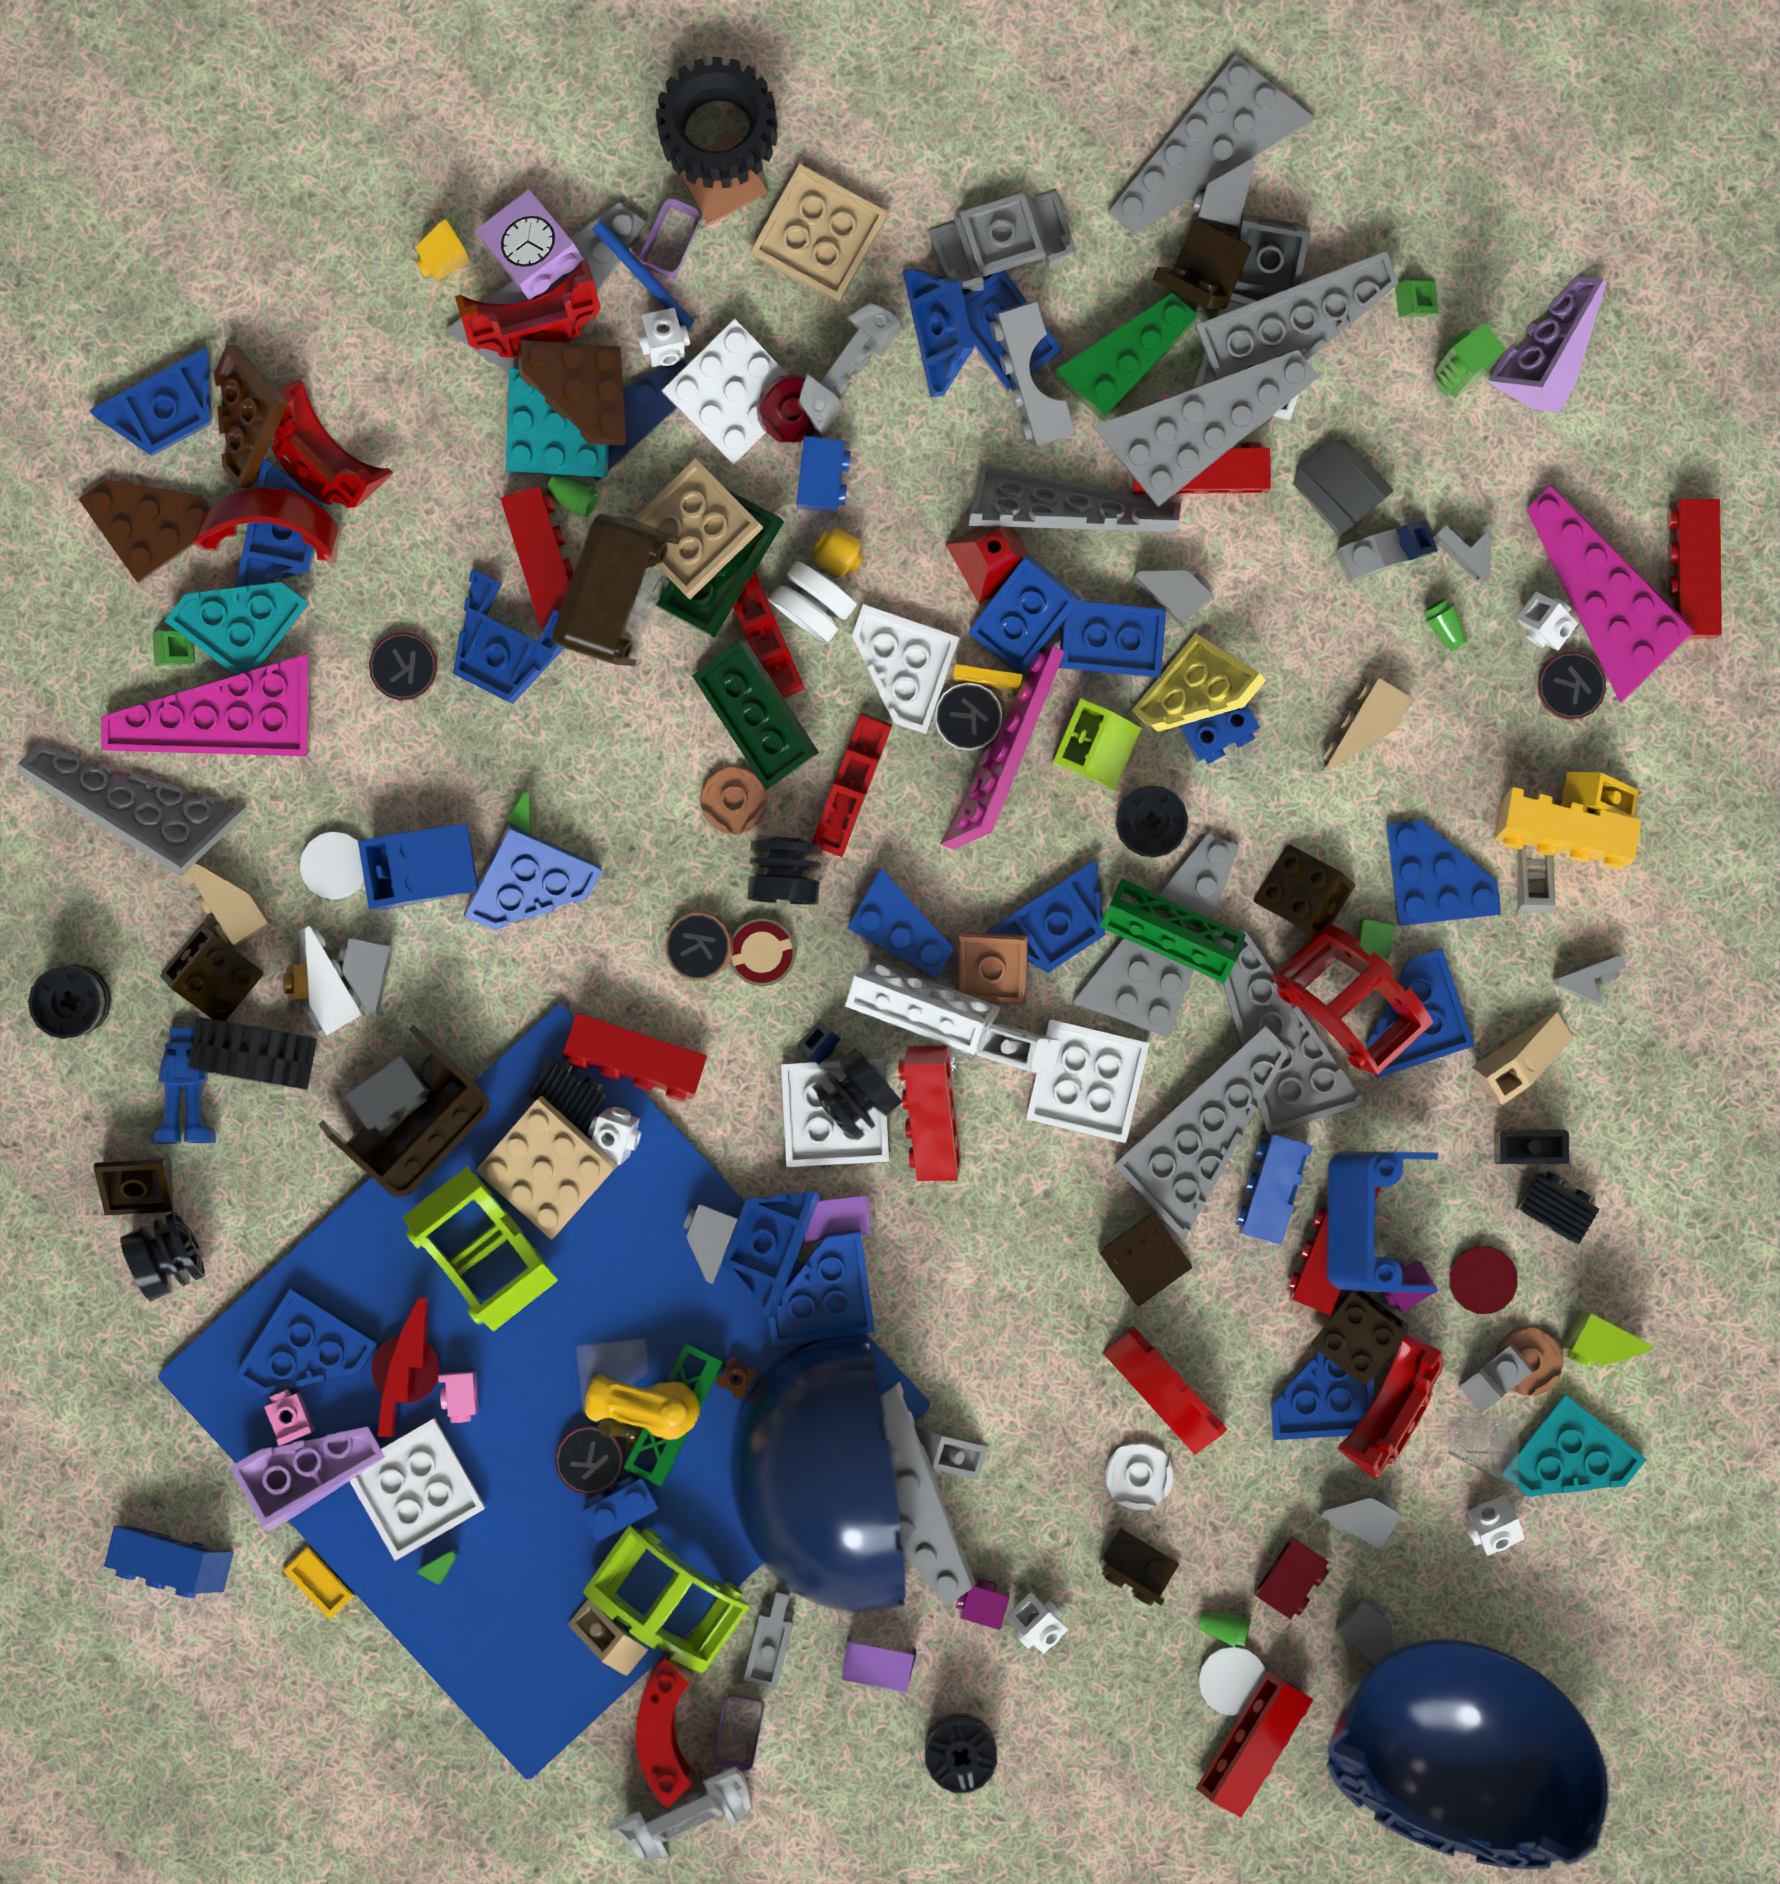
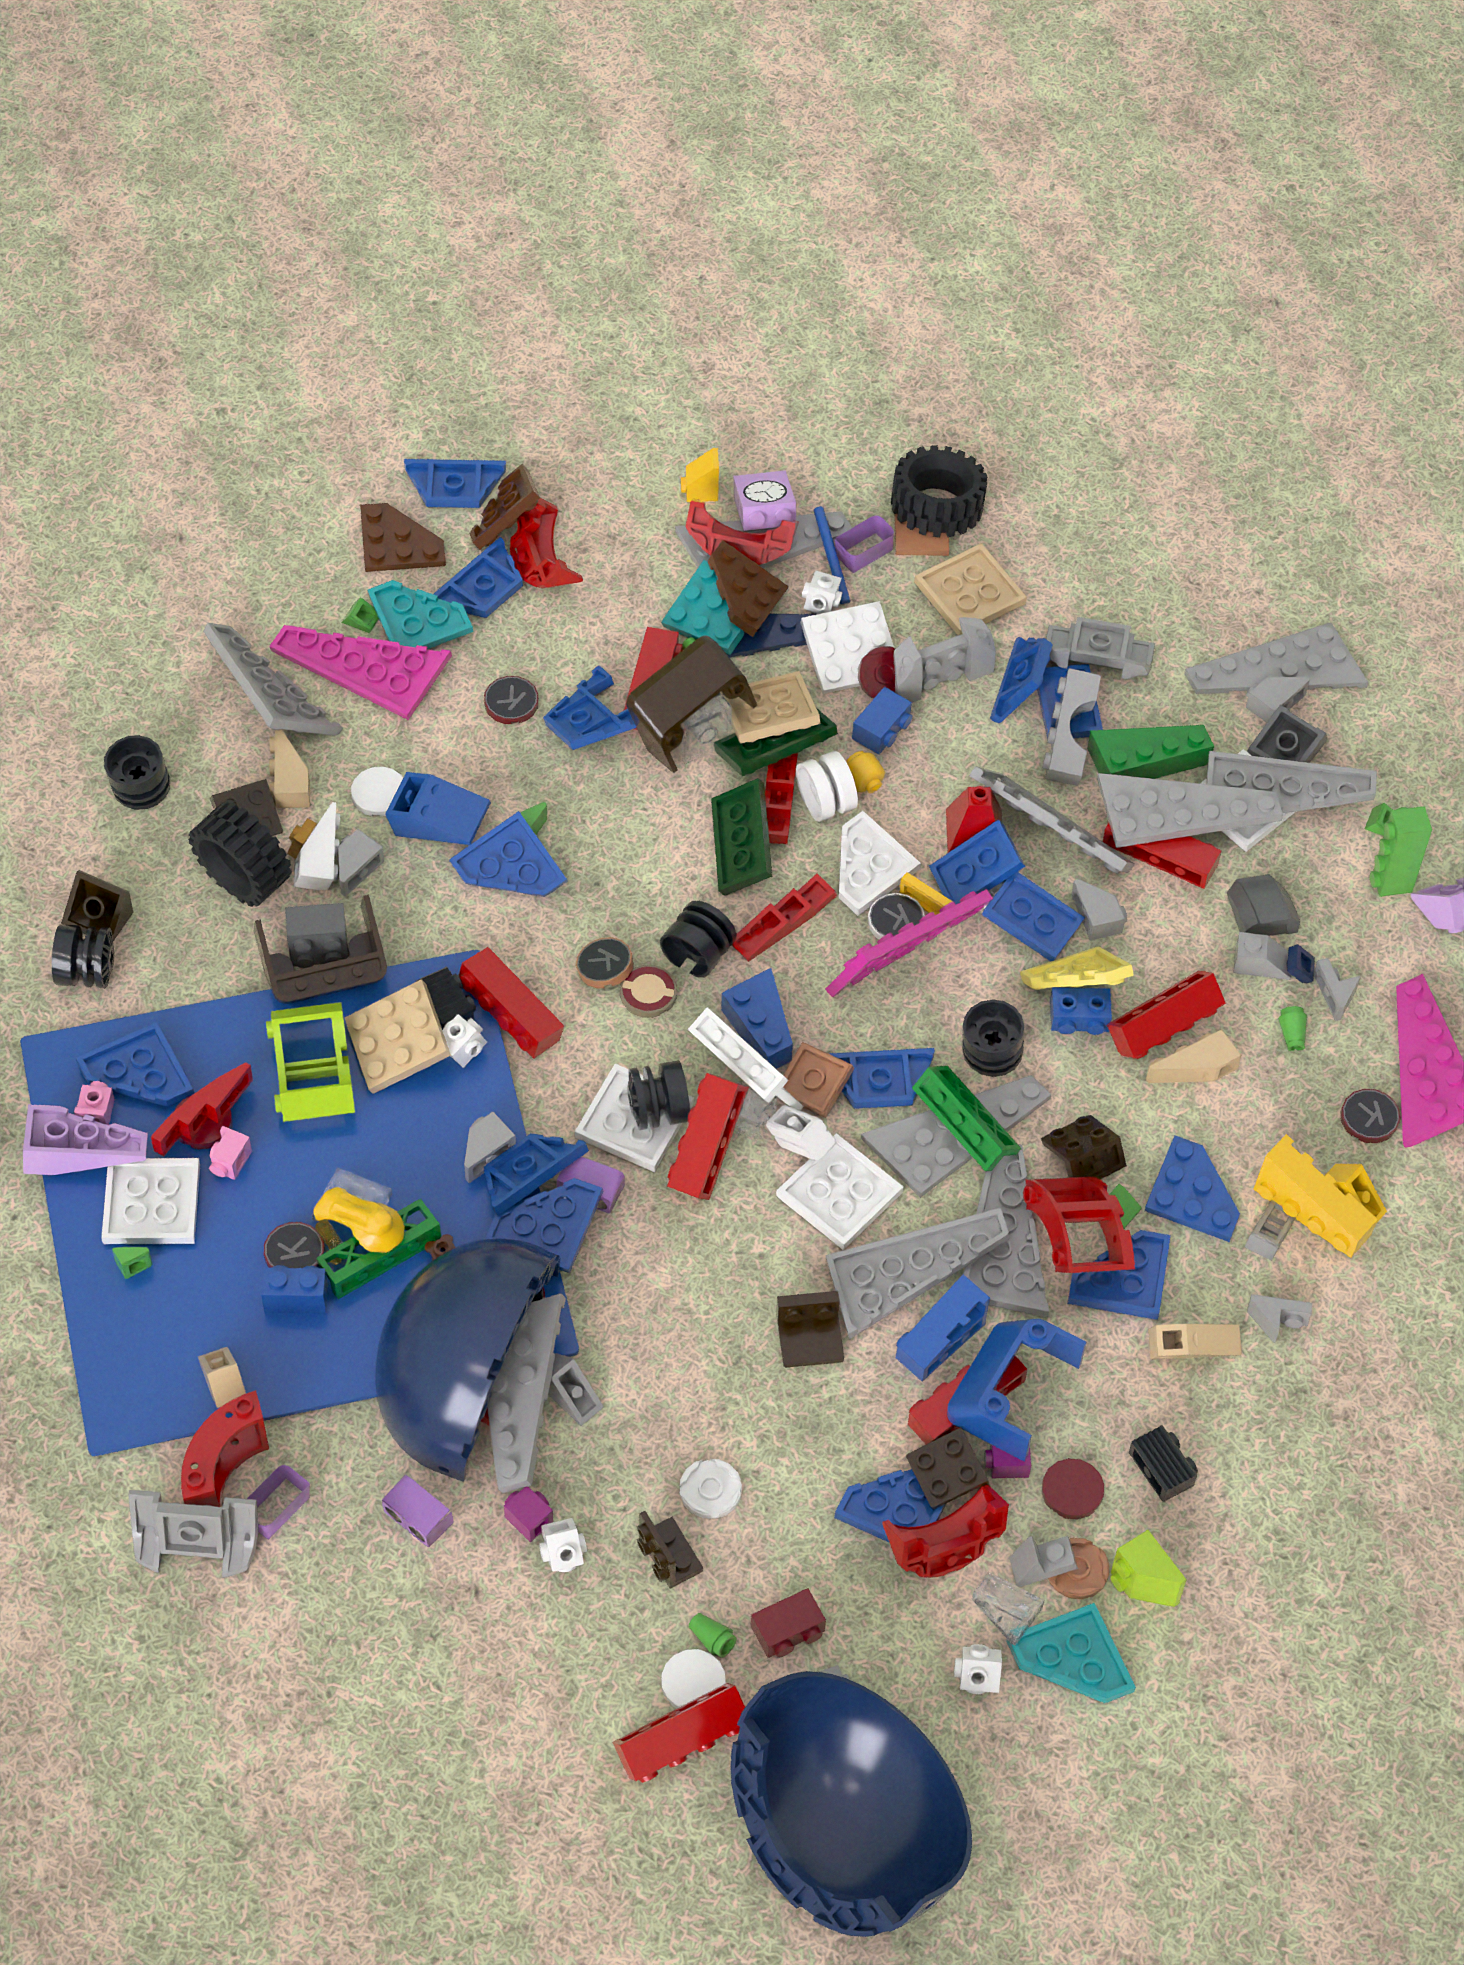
camera: 30 degrees right, 30 degrees down
blue piece [151,1027,216,1144] -> none
red windscreen [194,487,340,563] -> none
yellow tile [282,1546,355,1620] -> none
lime window [583,1525,750,1674] -> none
nougat tile [700,766,768,834] -> none
light grey hinge [743,1589,794,1690] -> none
dark blue plate [798,1021,841,1065] -> none
black wheel [925,1713,997,1793] -> none
lime slope [1052,698,1141,791] -> none
red windscreen [1103,1326,1227,1455] -> none
dark brown bracket [1152,219,1251,309] -> none
light grey slope [1318,1493,1402,1551] -> none
black brick [1494,1129,1569,1164] -> none
white brick [1516,592,1578,651] -> none
none -> red brick [1107,970,1226,1059]

